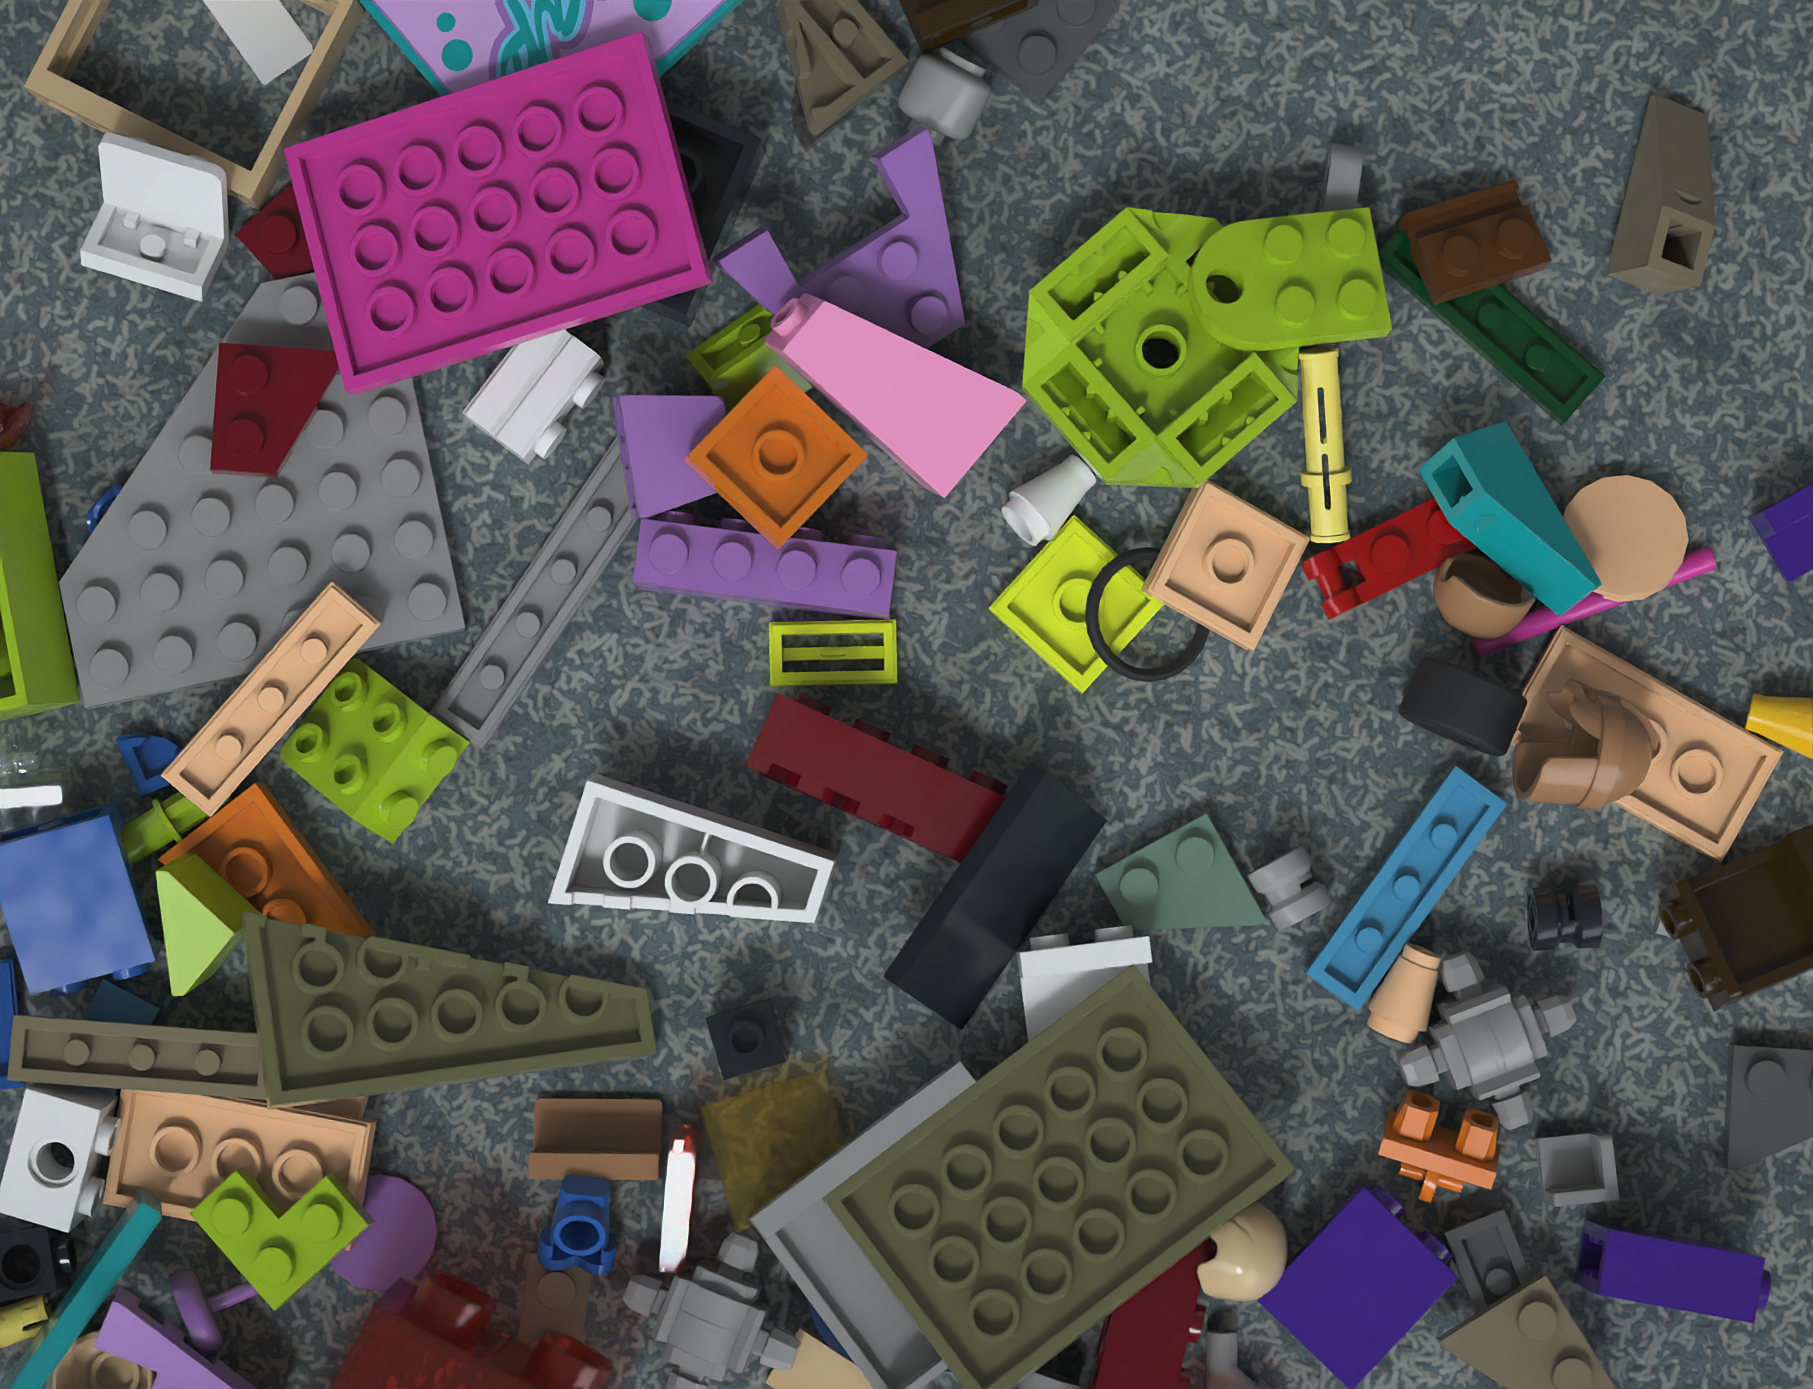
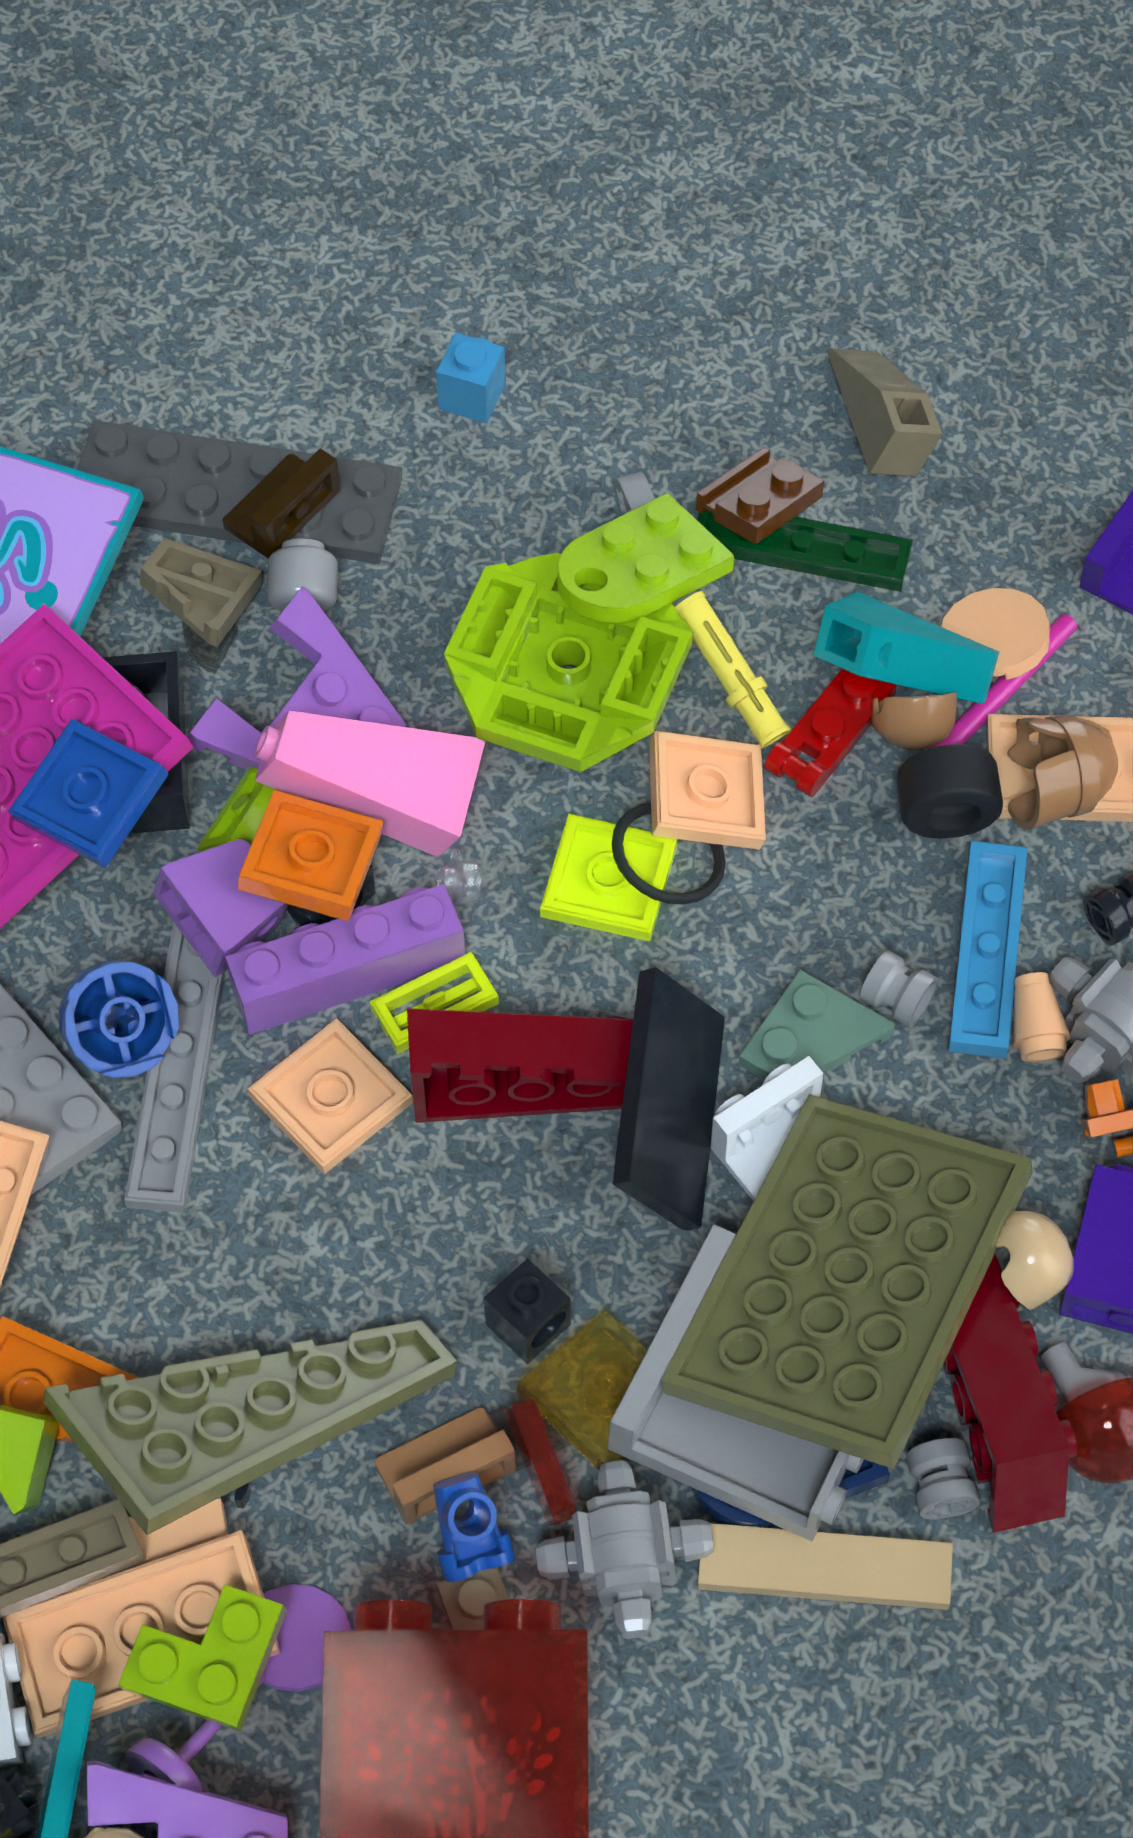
camera: 25 degrees left, 25 degrees down
lime bracket [280,658,470,844] -> none
white brick [462,330,605,465] -> none
white wedge [548,774,839,923] -> none
white cone [1001,455,1096,546] -> none
none -> blue tile [8,719,169,868]
none -> blue cylinder [59,960,179,1078]
none -> light nougat tile [247,1018,413,1174]
none -> clear plate [437,849,481,915]

